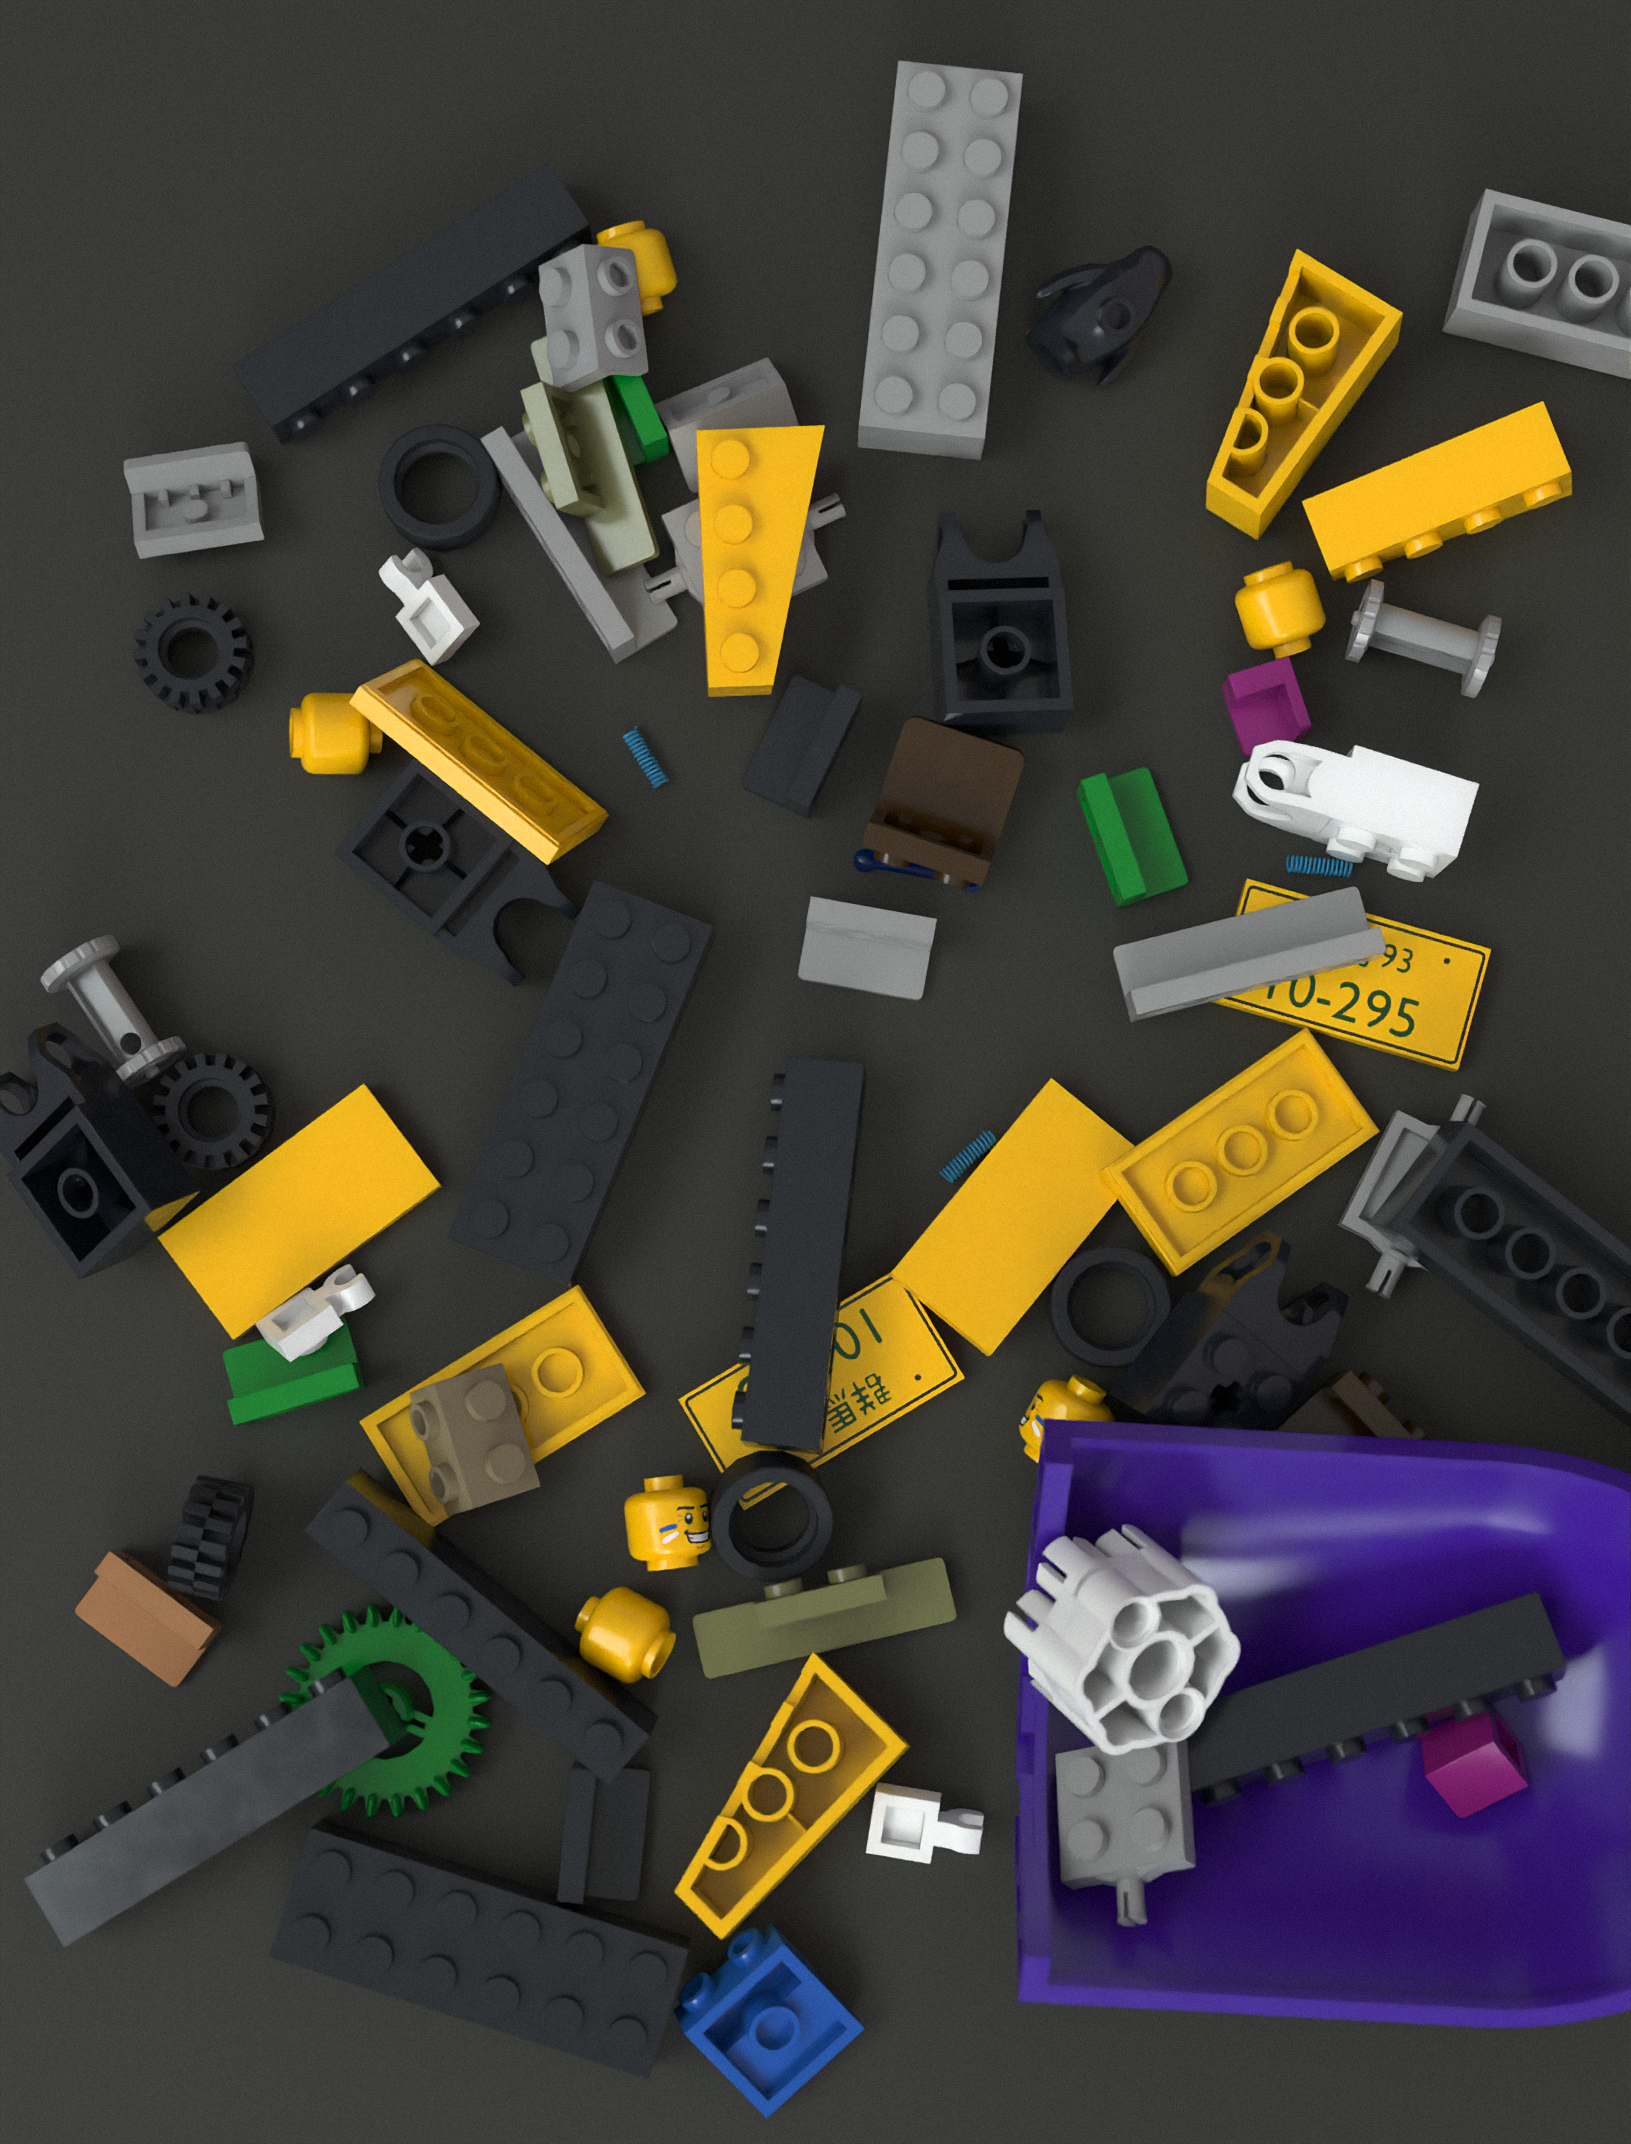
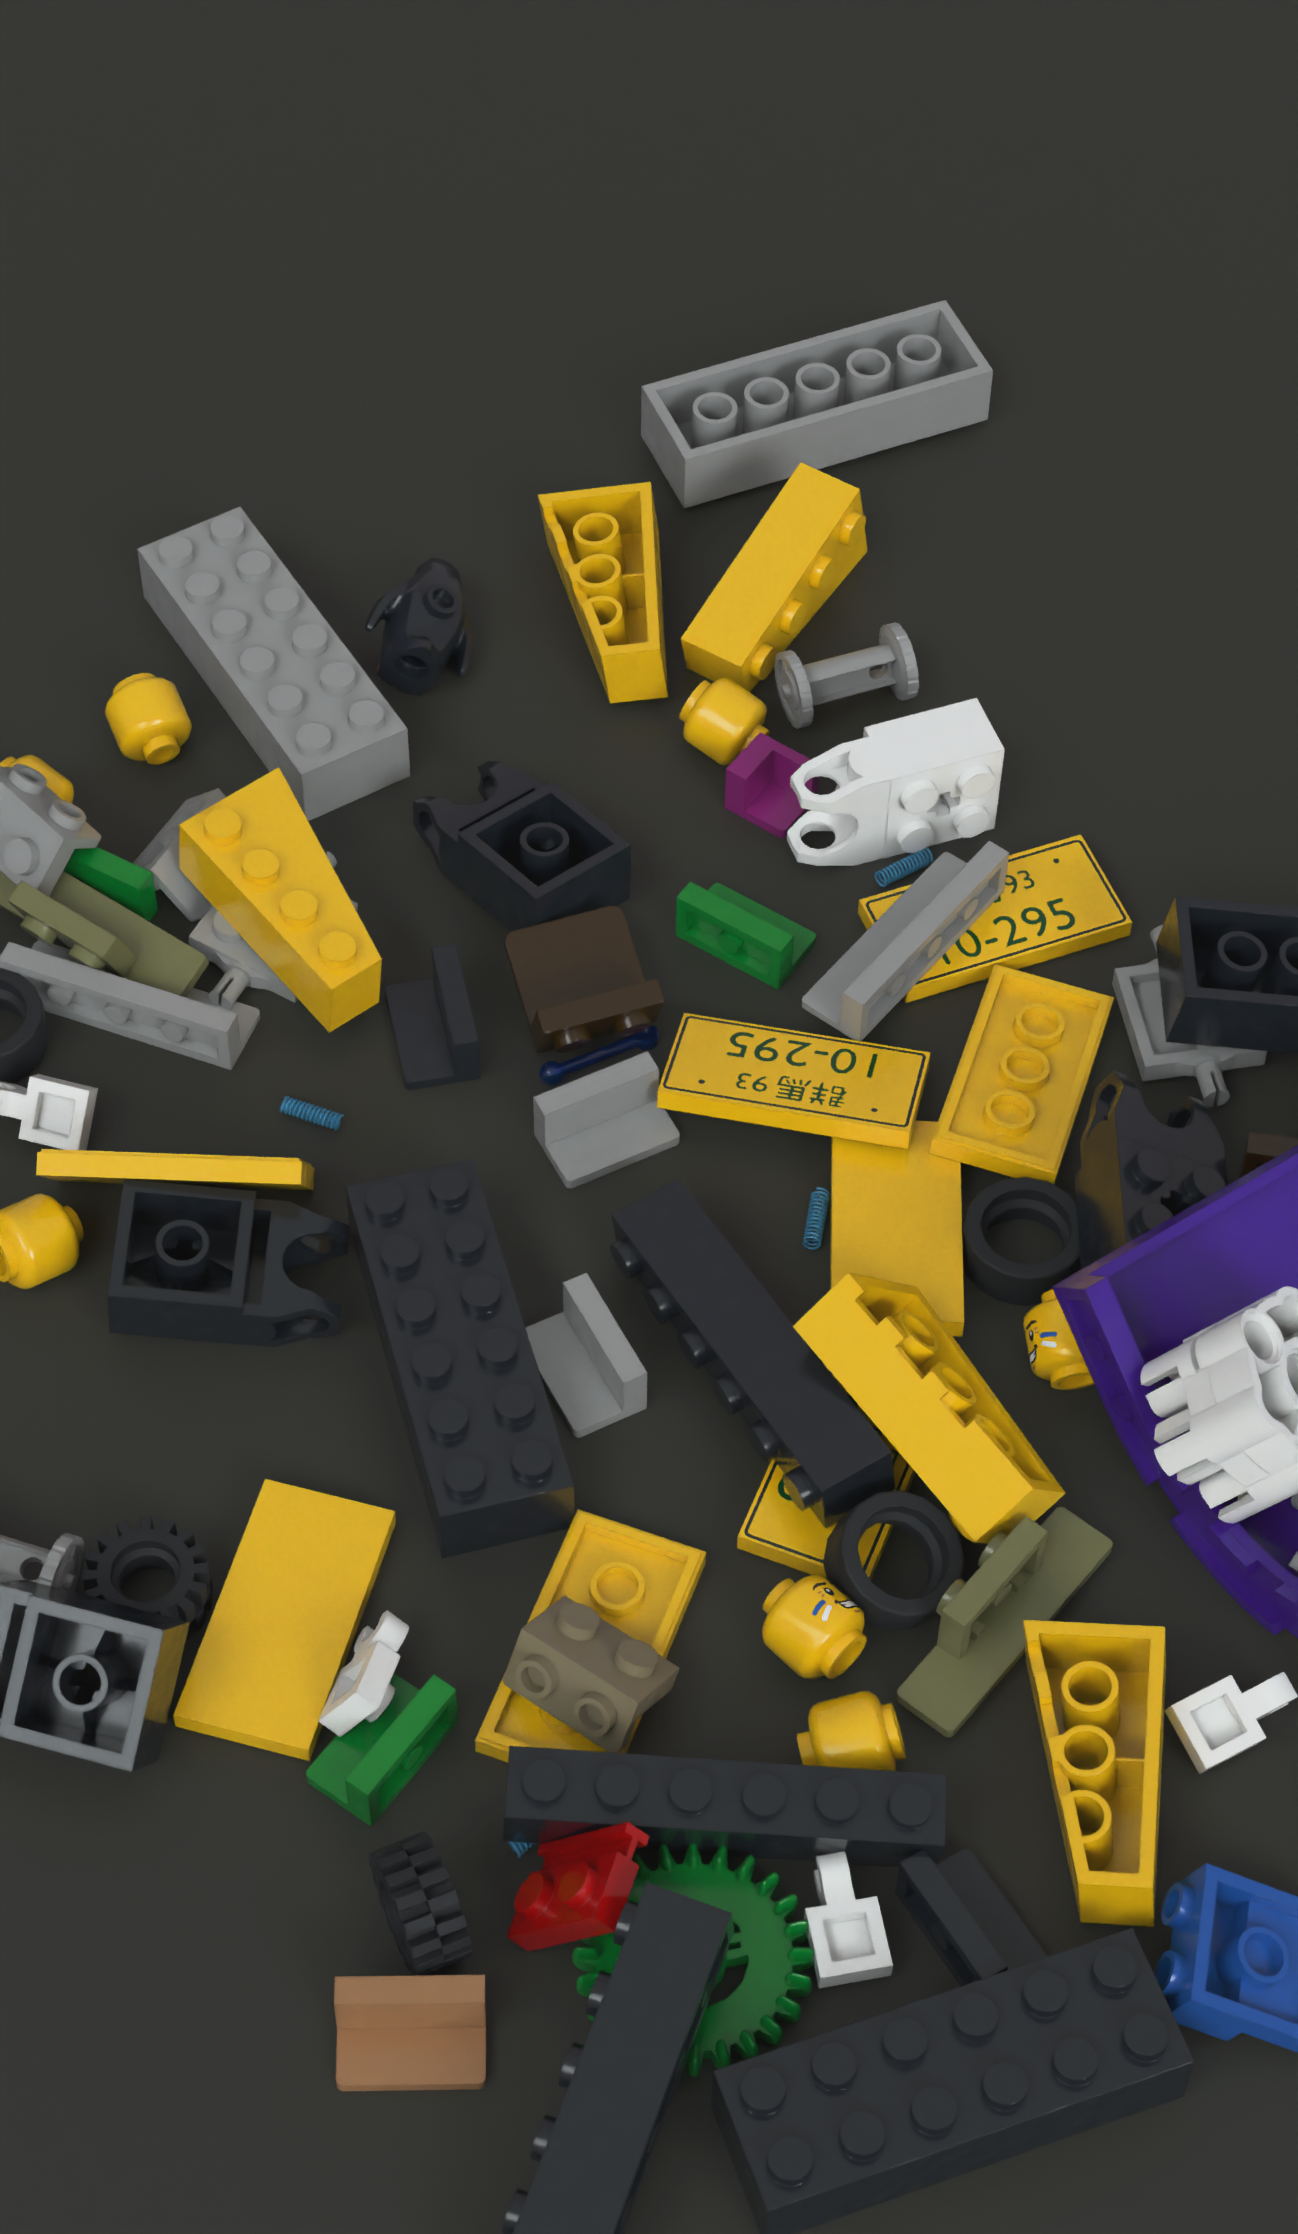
camera: 35 degrees left, 30 degrees down
none -> yellow head [105,673,192,765]
none -> red plate [506,1822,650,1952]
none -> light grey panel [526,1272,647,1438]
none -> yellow tile [657,1013,930,1149]
none -> yellow wedge [793,1272,1065,1544]
none -> white plate [804,1851,893,1988]

